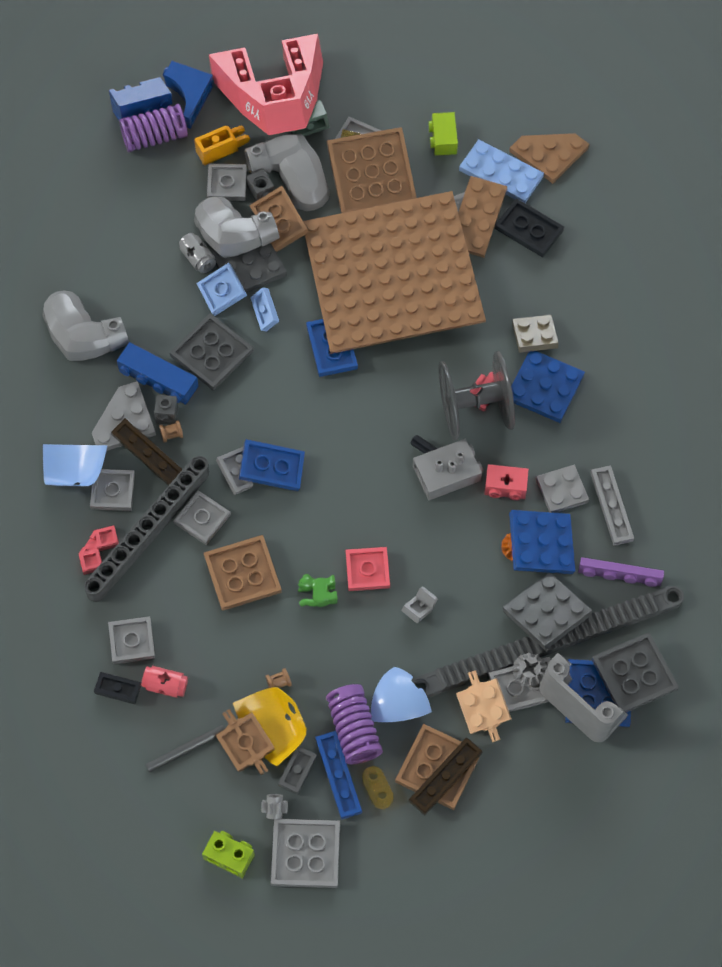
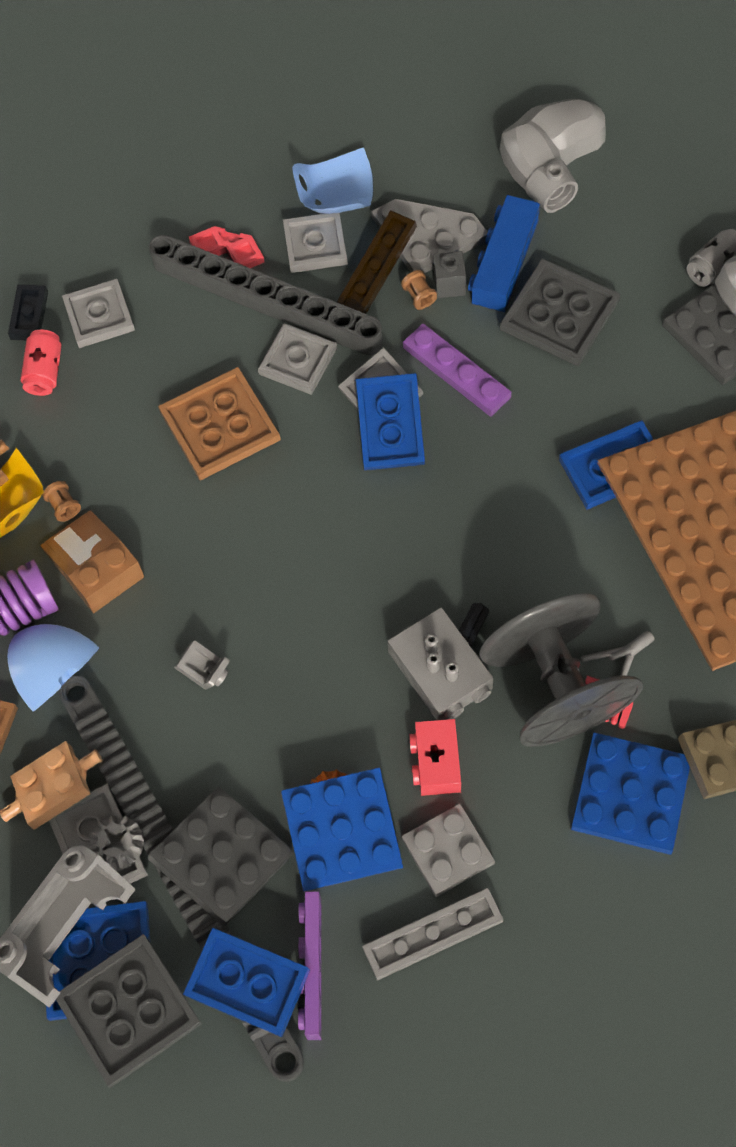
camera: 85 degrees right, 0 degrees up
light blue tile [197,263,247,316] -> none
light blue plate [250,287,279,332] -> none
bright green animal [298,574,338,607] -> none
coral plate [345,547,390,591] -> none
none -> medium nougat slope [40,510,144,614]
none -> blue plate [183,928,310,1037]
none -> medium lavender plate [403,324,511,417]
none -> light grey plant [580,631,654,676]

